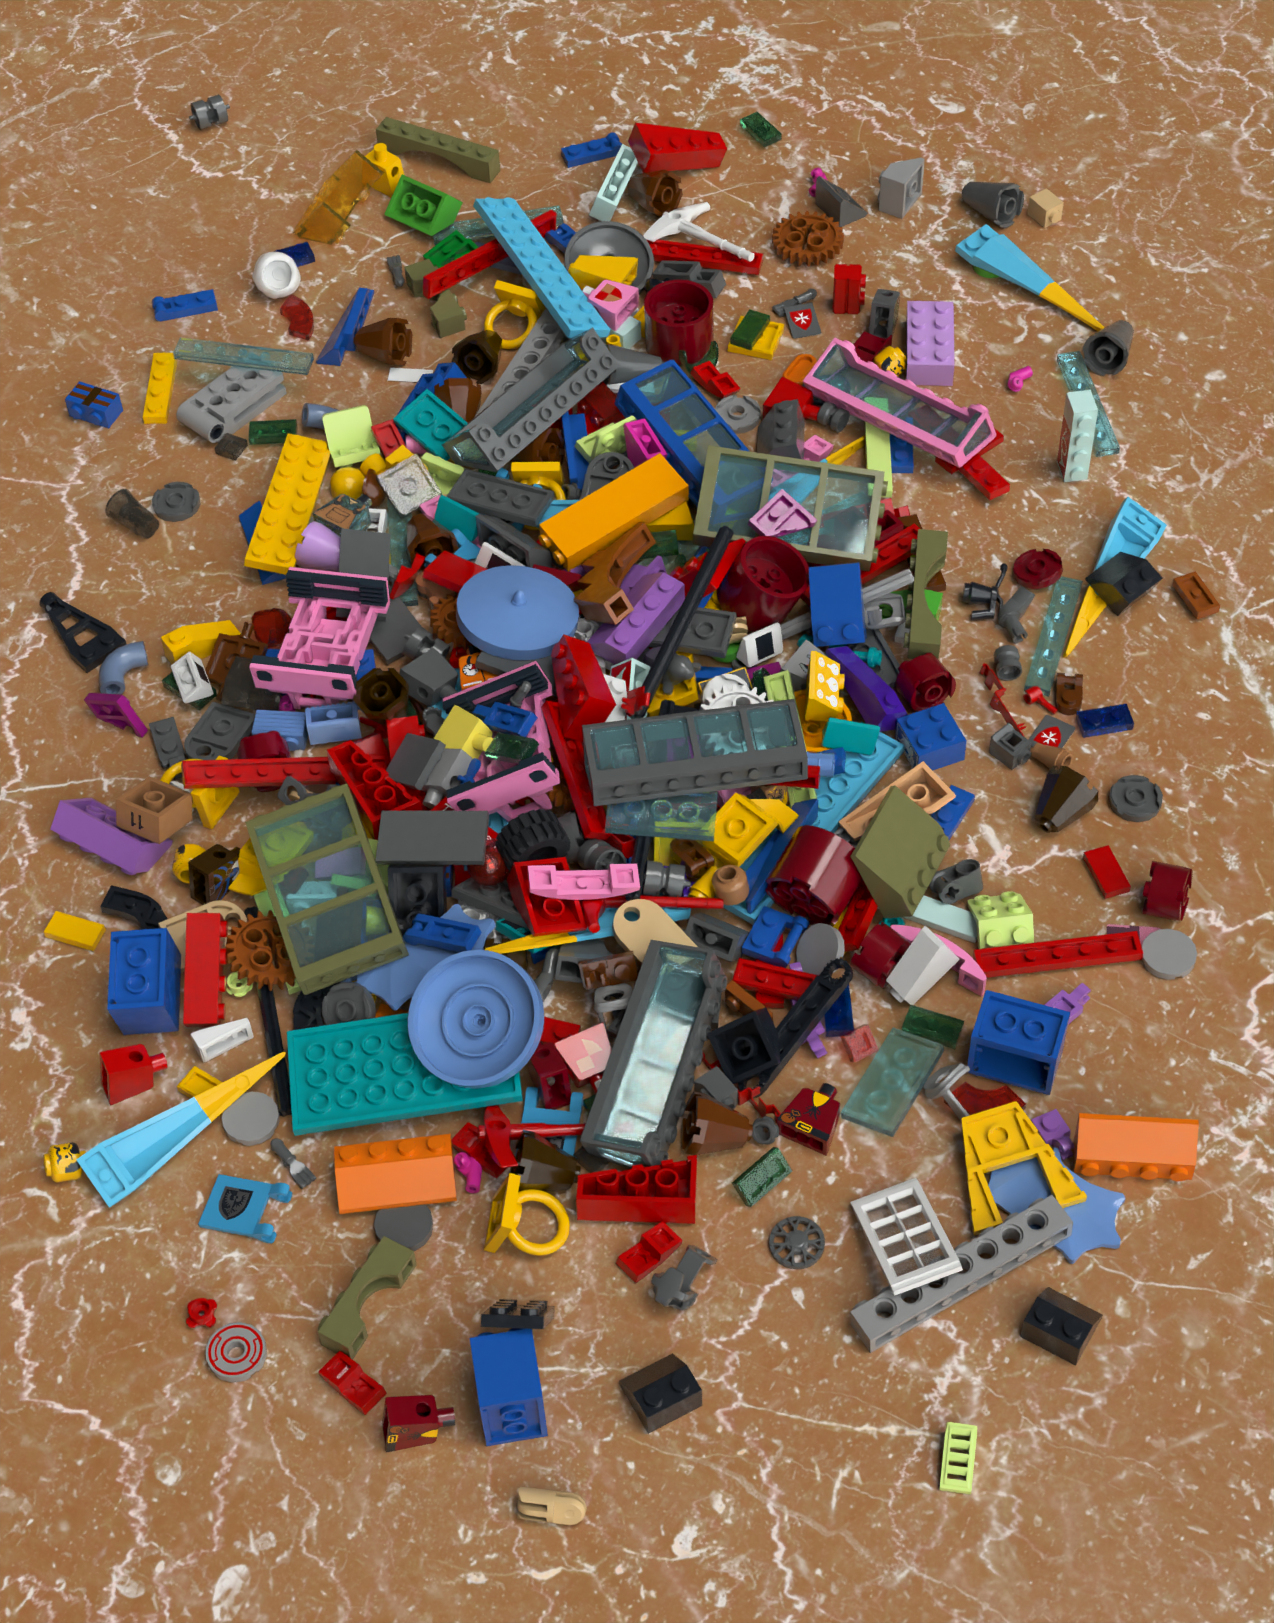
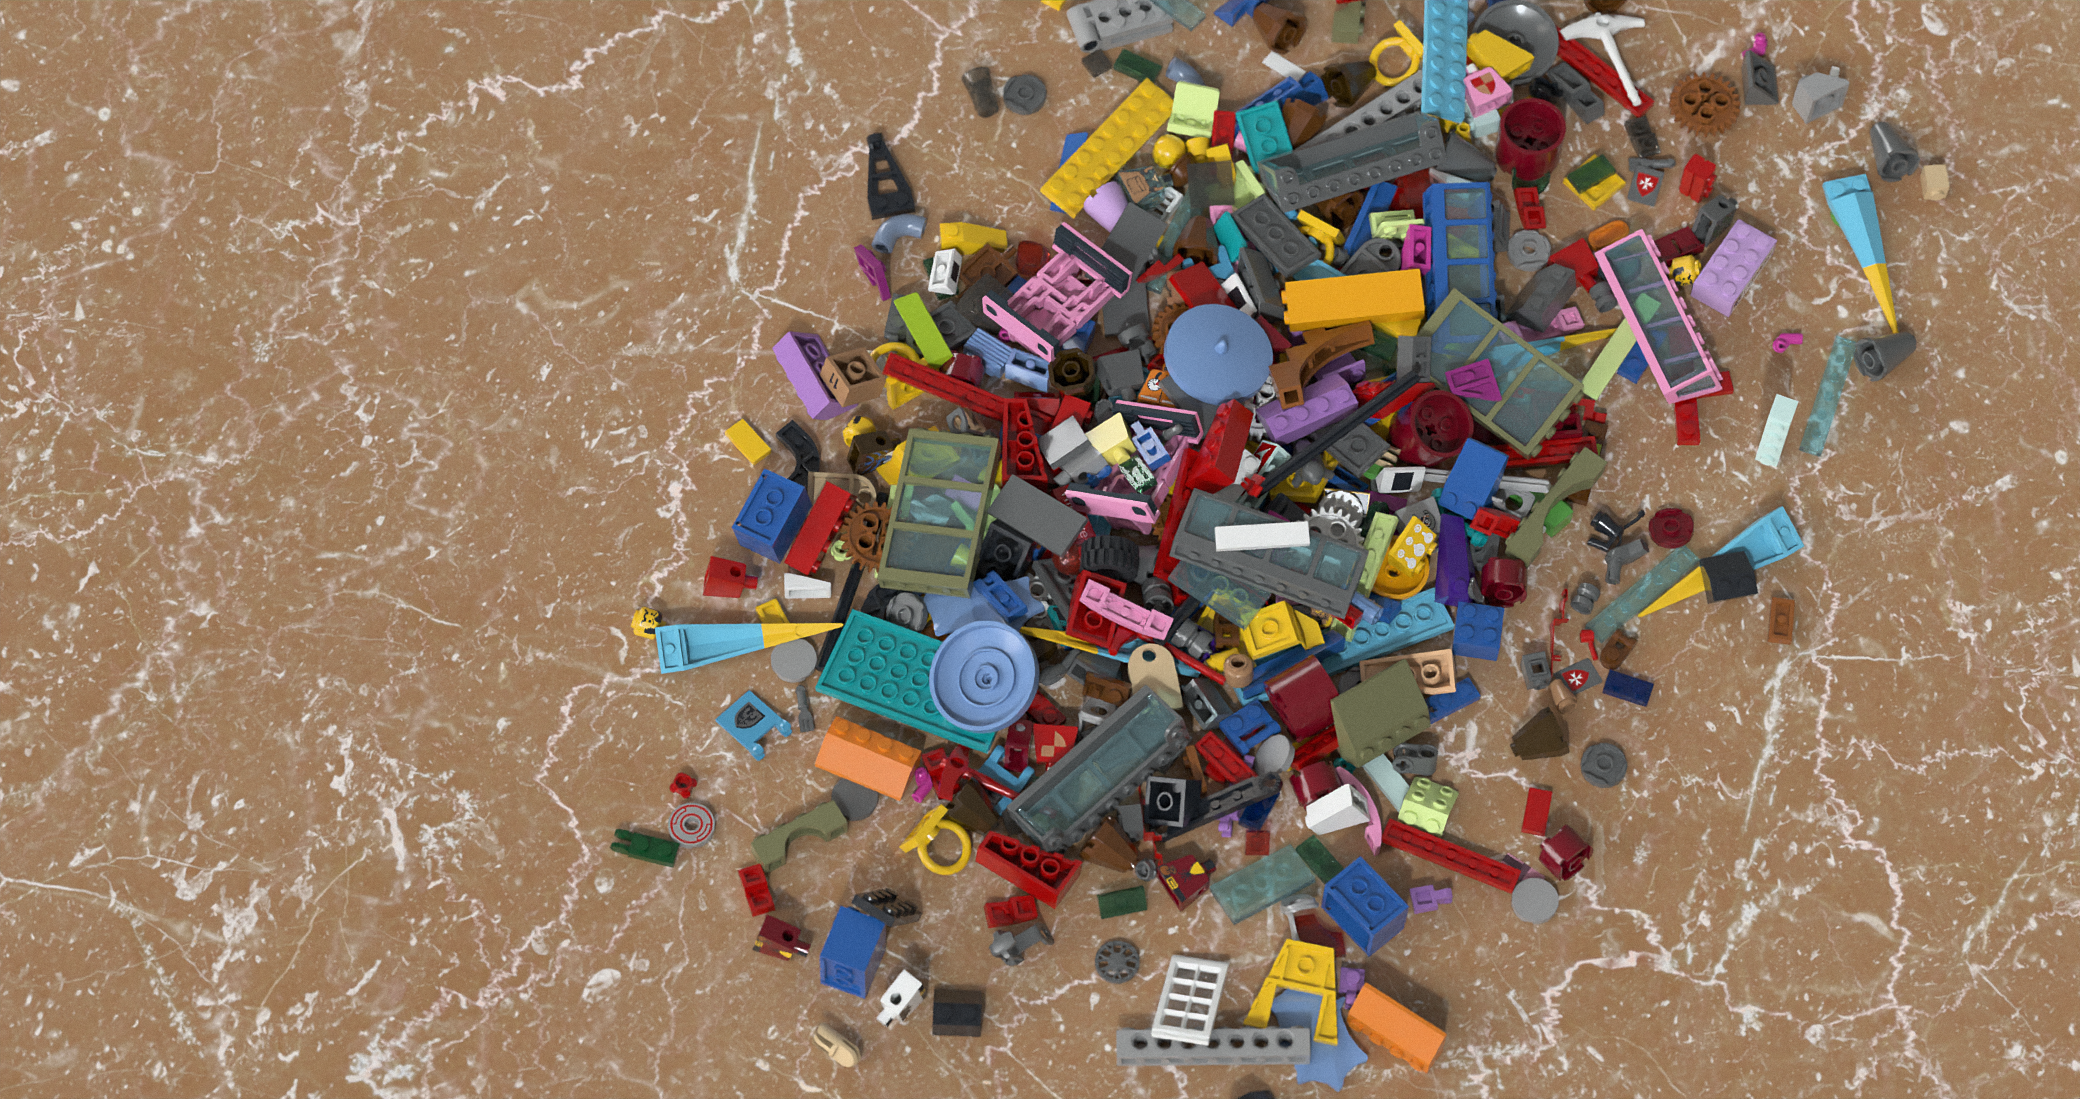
camera: 25 degrees right, 10 degrees up
teal slope [822,717,880,755] -> none
none -> dark green hinge [610,829,680,868]
none -> white torso [876,970,927,1027]
none -> lime slope [893,292,953,369]
none -> white tile [1215,521,1310,552]
none -> dark grey hinge [1397,336,1431,382]
none -> dark grey piece [1468,577,1487,605]
none -> red slope [1469,507,1521,539]
none -> clear smoke slope [1624,116,1661,159]

